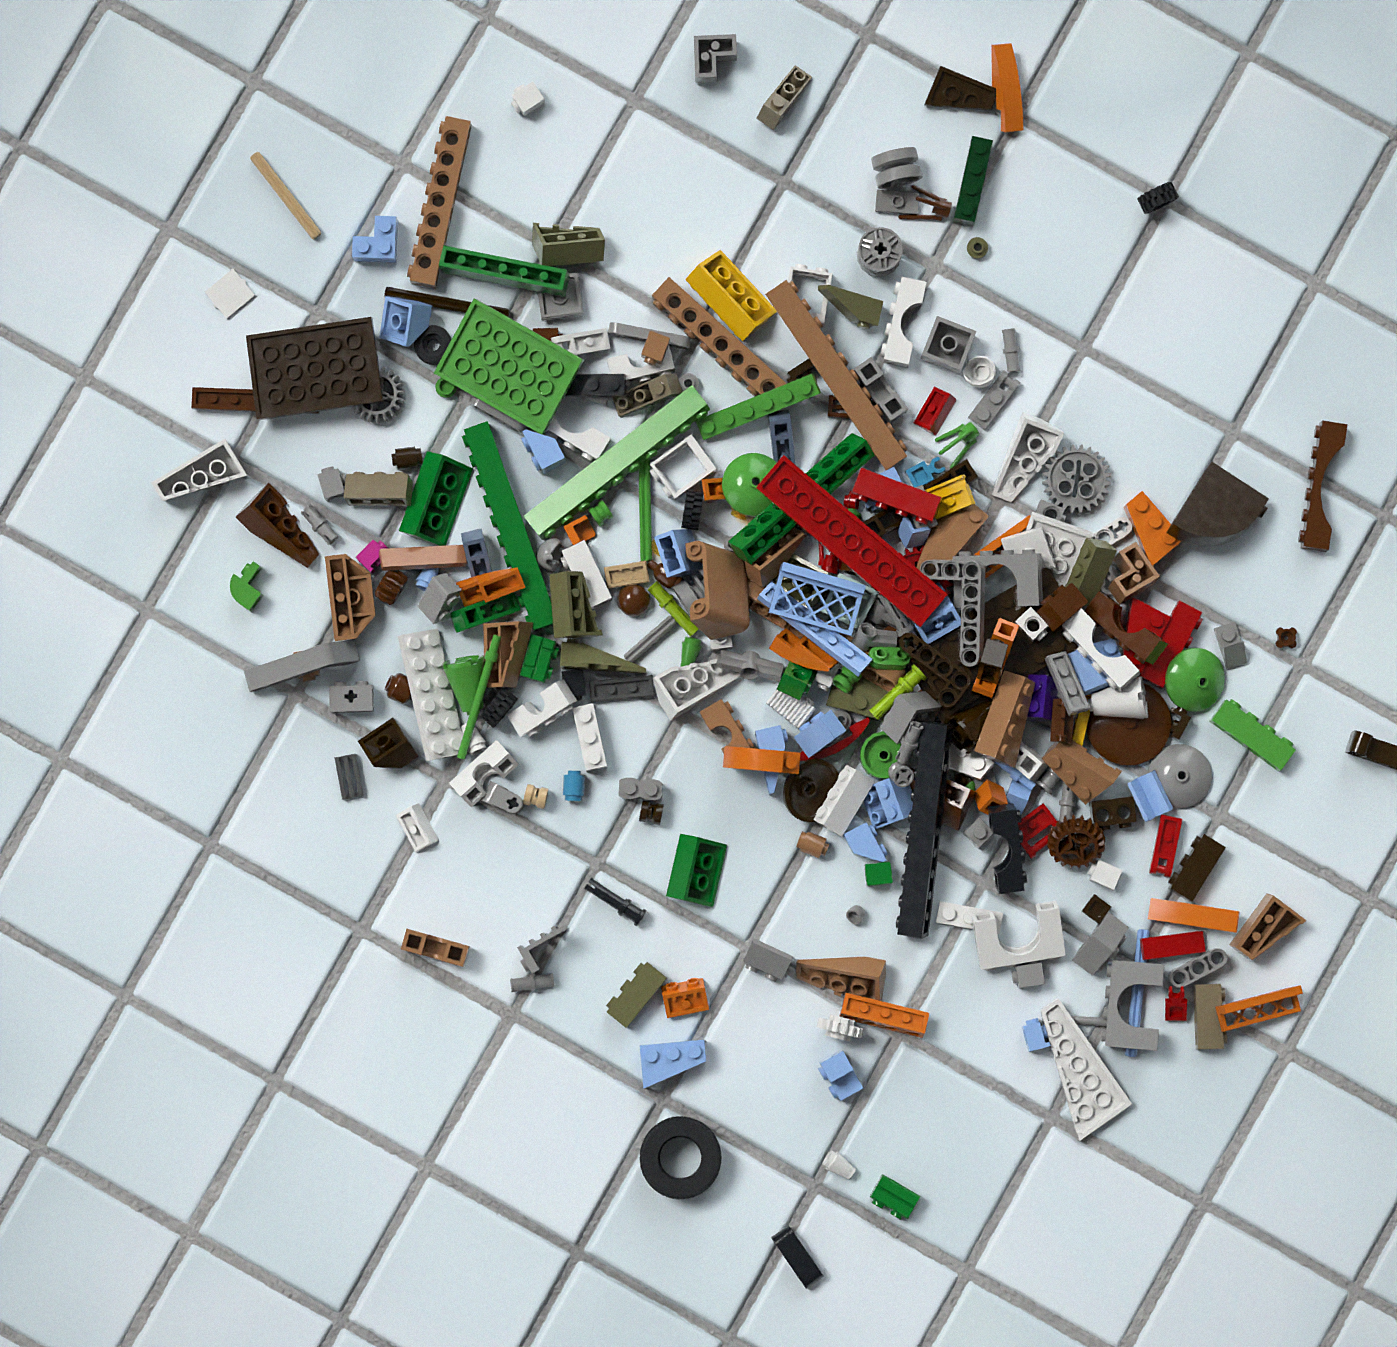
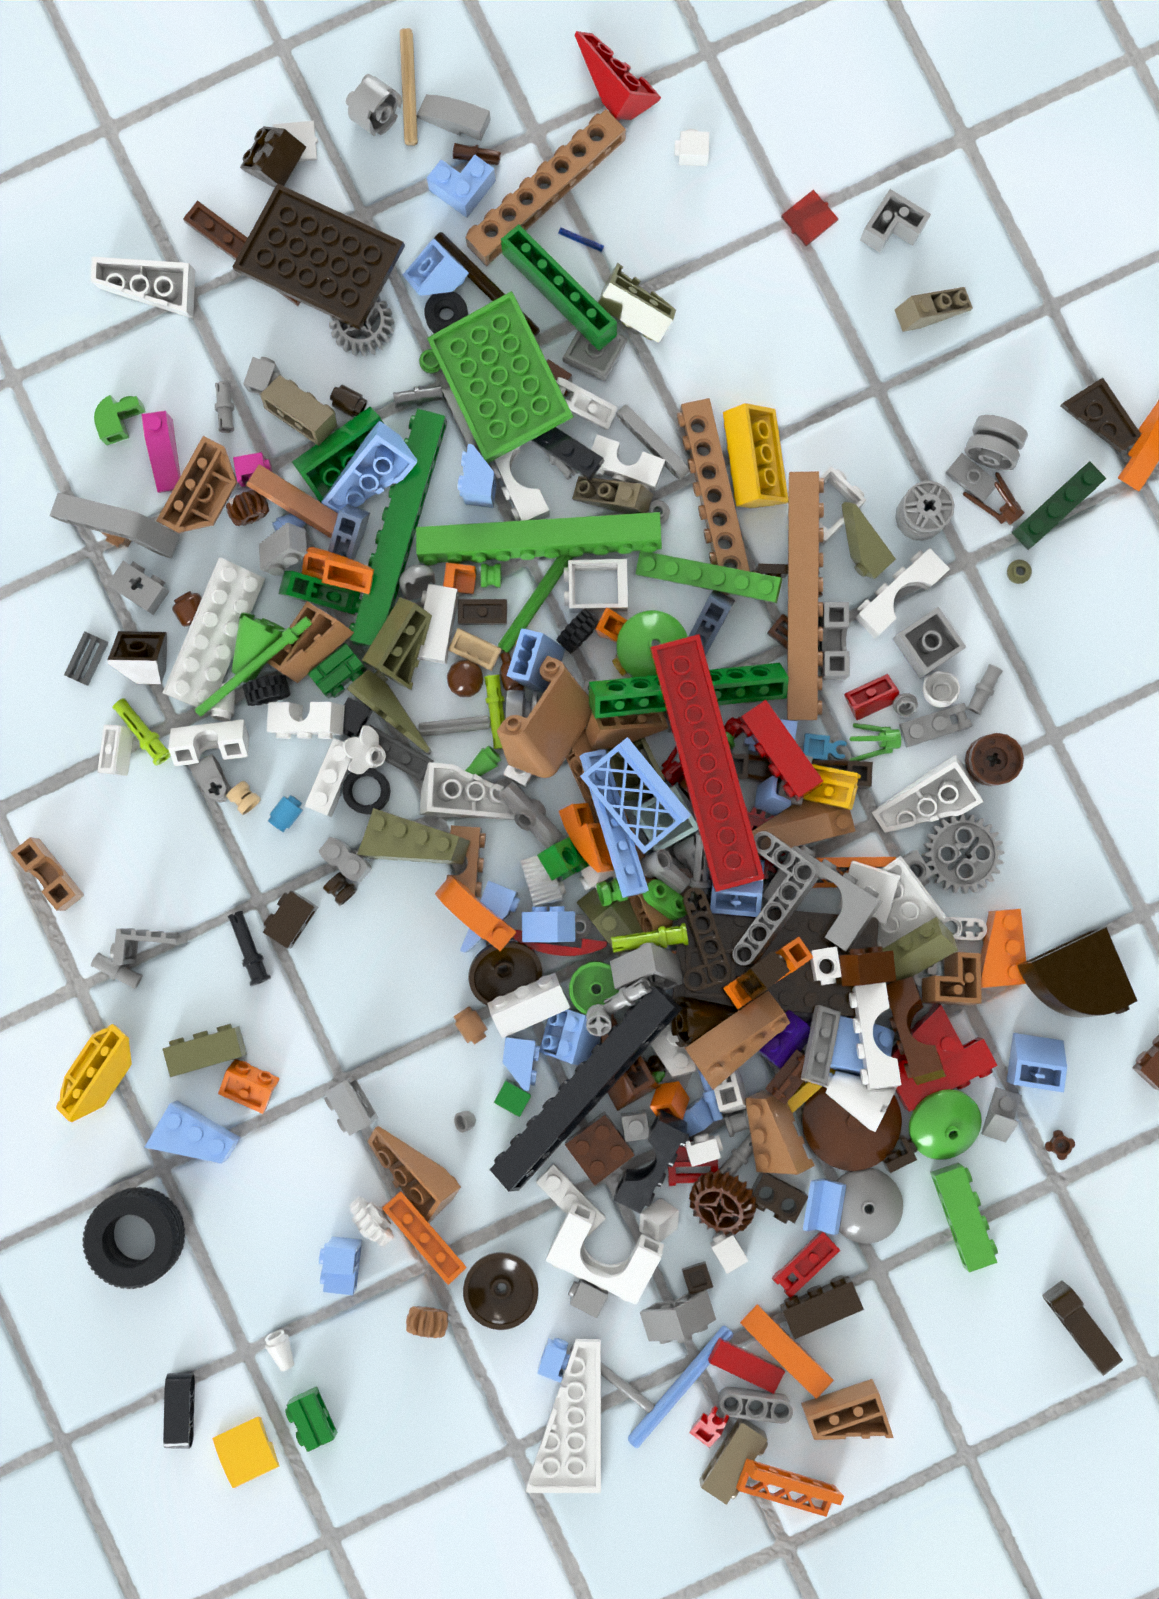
camera: 40 degrees right, 0 degrees up
reddish brown wedge [236,483,319,568] -> none
medium nougat brick [641,331,670,366] -> none
green slope [666,834,727,907] -> none
light grey arch [1101,960,1165,1051] -> none
none -> yellow wedge [56,1024,132,1122]
none -> lime pin [112,698,171,766]
none -> dark pink slope [142,411,180,493]
none -> yellow slope [212,1417,280,1488]
none -> dark brown slope [240,126,306,187]
none -> dark brown brick [263,891,319,949]
none -> light blue wedge [321,421,417,513]
none -> black tyre [342,768,391,815]
none -> white plate [343,725,386,774]
none -> light grey brick [346,74,402,136]
none -> olive wedge [357,808,470,865]
none -> flat silver pin [393,385,443,408]
none -> medium nougat gear [406,1306,449,1338]
none -> light grey slope [416,94,491,141]
none -> reddish brown axle [452,143,501,165]
none -> dark brown plate [458,599,507,625]
none -> dark brown dish [463,1252,539,1330]
none -> clear blue piece [558,227,604,252]
none -> reddish brown brick [565,1111,635,1186]
none -> red wedge [574,31,661,120]
none -> white panel [639,1199,679,1242]
none -> white brick [685,1133,723,1167]
none -> clear red piece [781,189,839,246]
none -> light grey plate [893,693,918,717]
none -> reddish brown wheel [964,733,1024,786]
none -> light blue slope [1006,1033,1067,1093]

